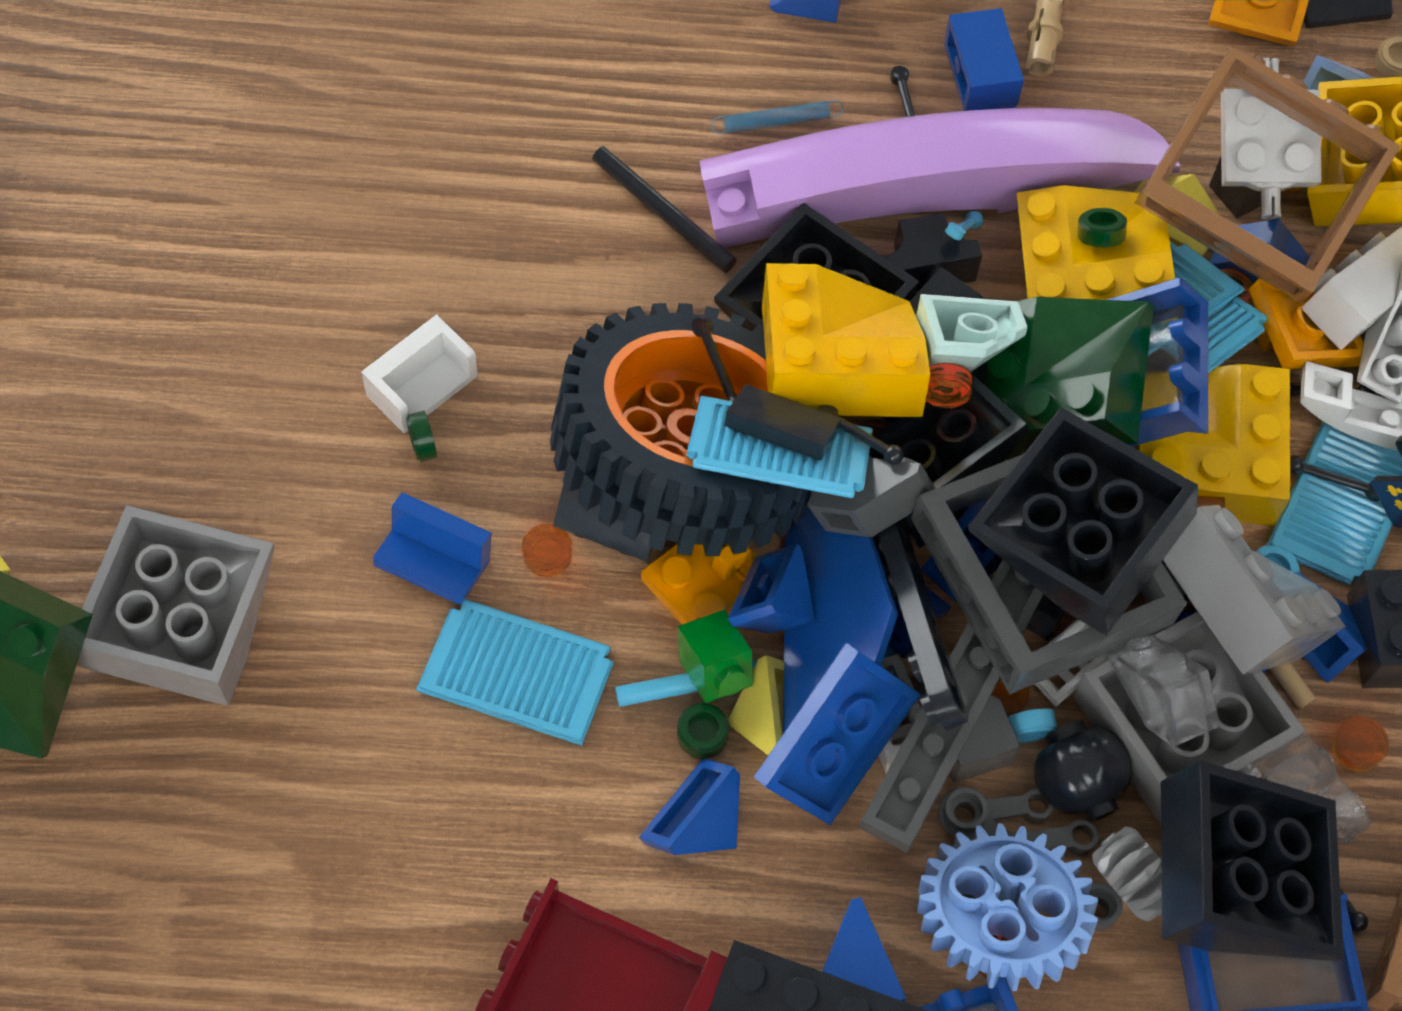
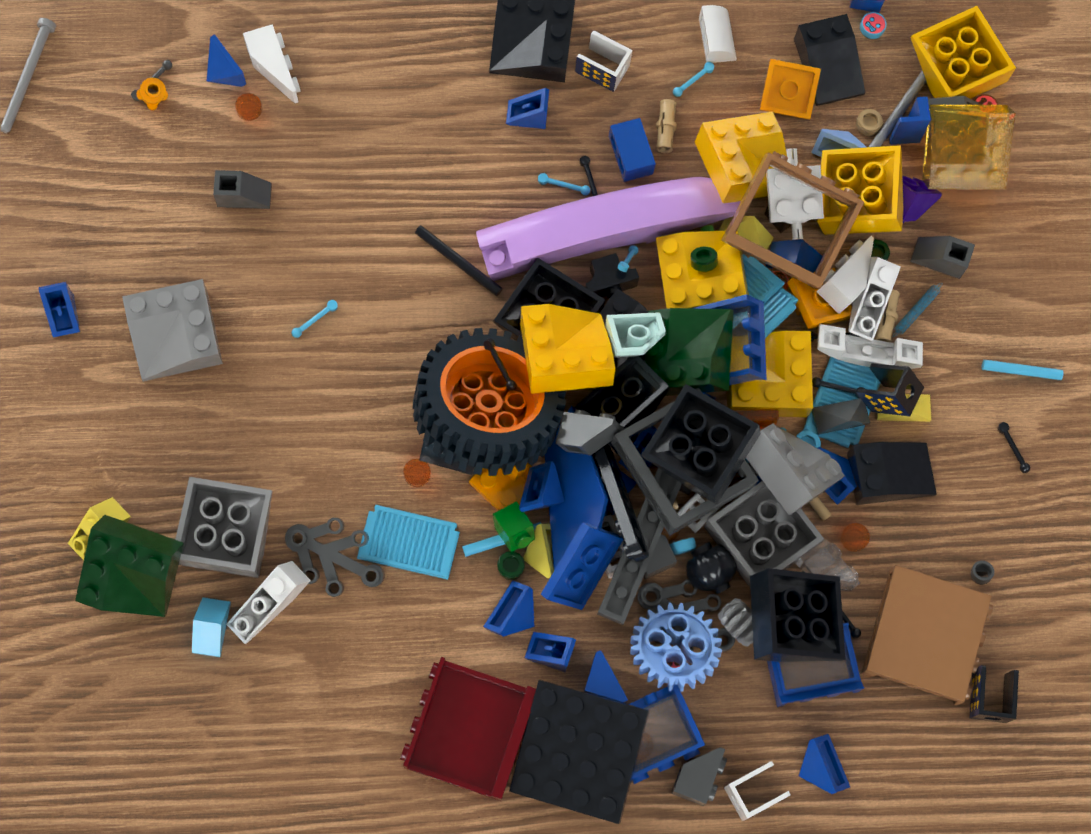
camera: 10 degrees left, 10 degrees up
white panel [361,314,478,433] -> none
blue panel [373,492,492,604] -> none
dark green tile [406,410,437,462] -> none
medium azure window [686,396,872,498] -> none
medium azure piece [711,100,843,134] -> none
black tile [724,384,842,460] -> none
black hinge [818,405,904,465] -> none
clear orange tile [926,363,972,408] -> none
clear slope [1108,635,1220,747] -> none
none -> light grey slope [122,279,223,382]
none -> medium azure slope [192,598,231,657]
none -> dark grey slope [213,170,272,209]
none -> white slope [226,561,311,644]
none -> dark grey plant [285,518,385,597]
none -> medium azure hinge [291,300,338,338]
none -> blue slope [525,632,576,672]
none -> medium azure hinge [538,173,591,195]
none -> yellow slope [695,112,787,203]
none -> dark grey slope [812,398,870,435]

